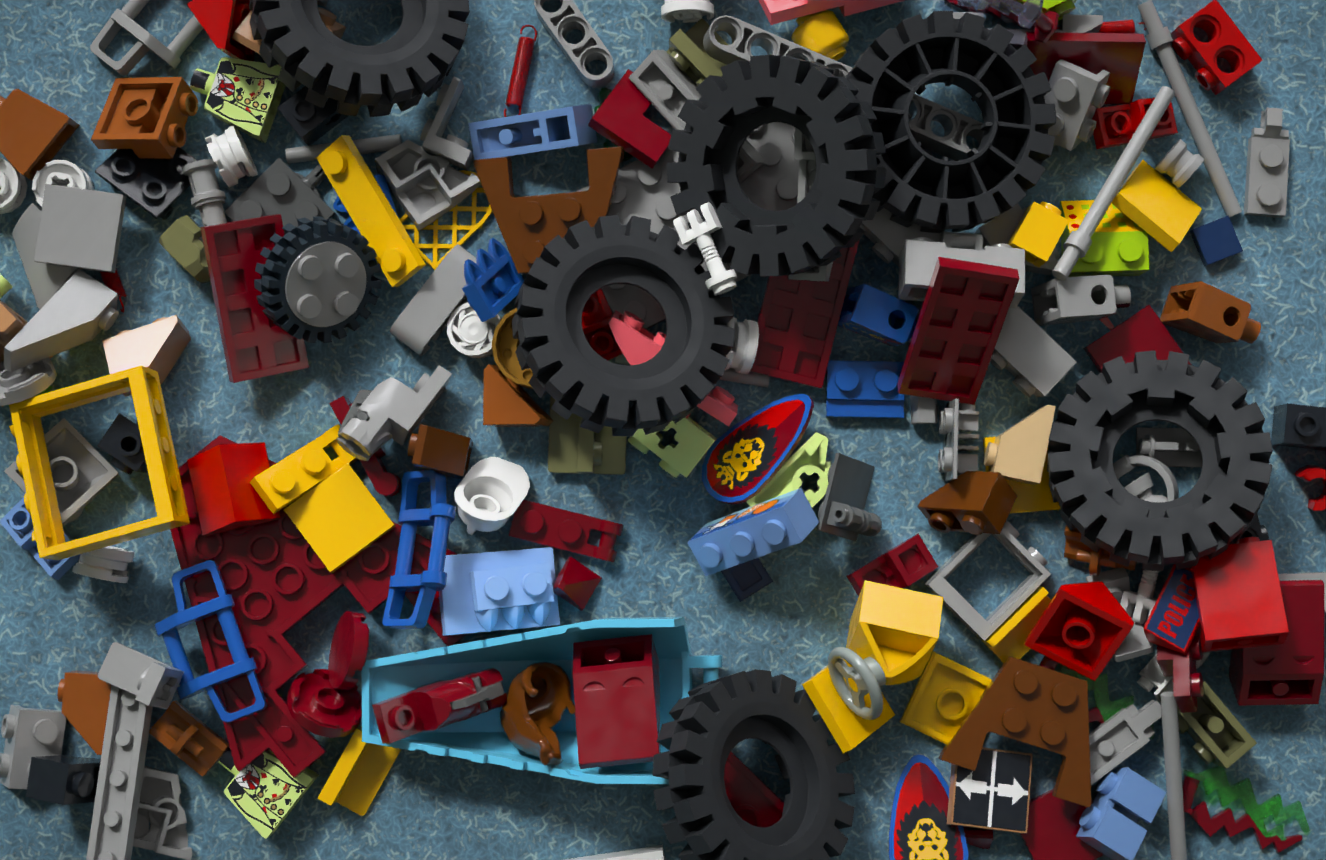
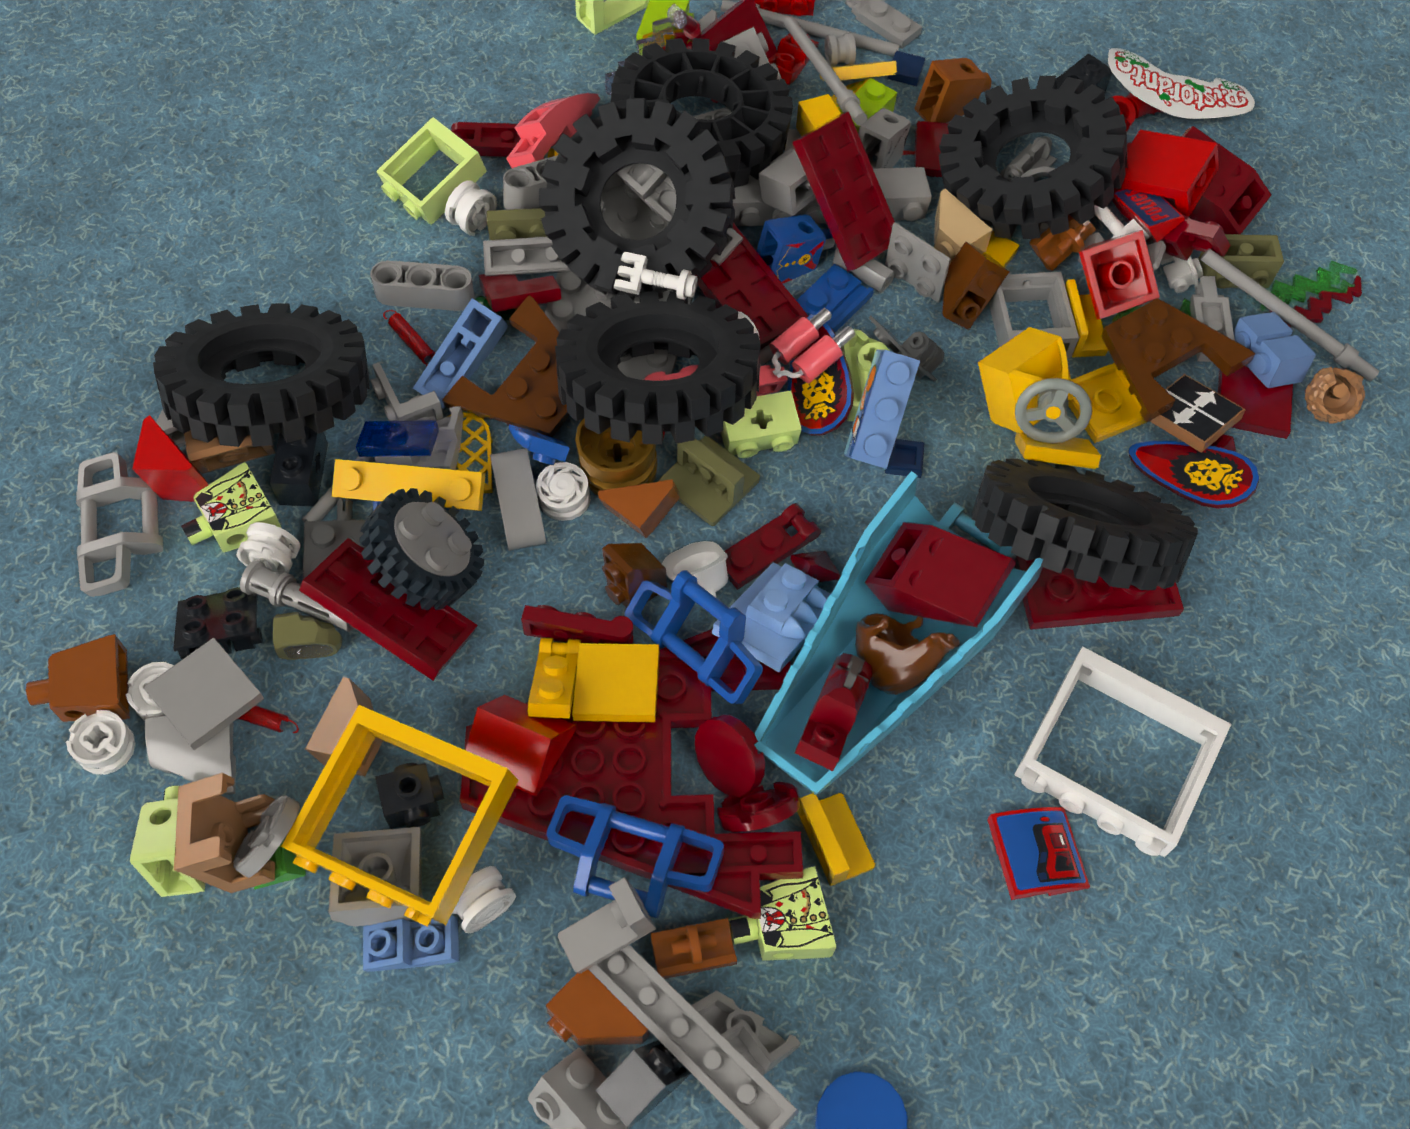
camera: 55 degrees left, 25 degrees down
slope [4,269,119,372] -> none
dark orange plate [91,77,198,158] -> none
light grey plate [337,365,452,461] -> none
dark red slope [846,533,938,597] -> none
none -> clear blue plate [356,420,439,457]
none -> coral piece [769,308,855,384]

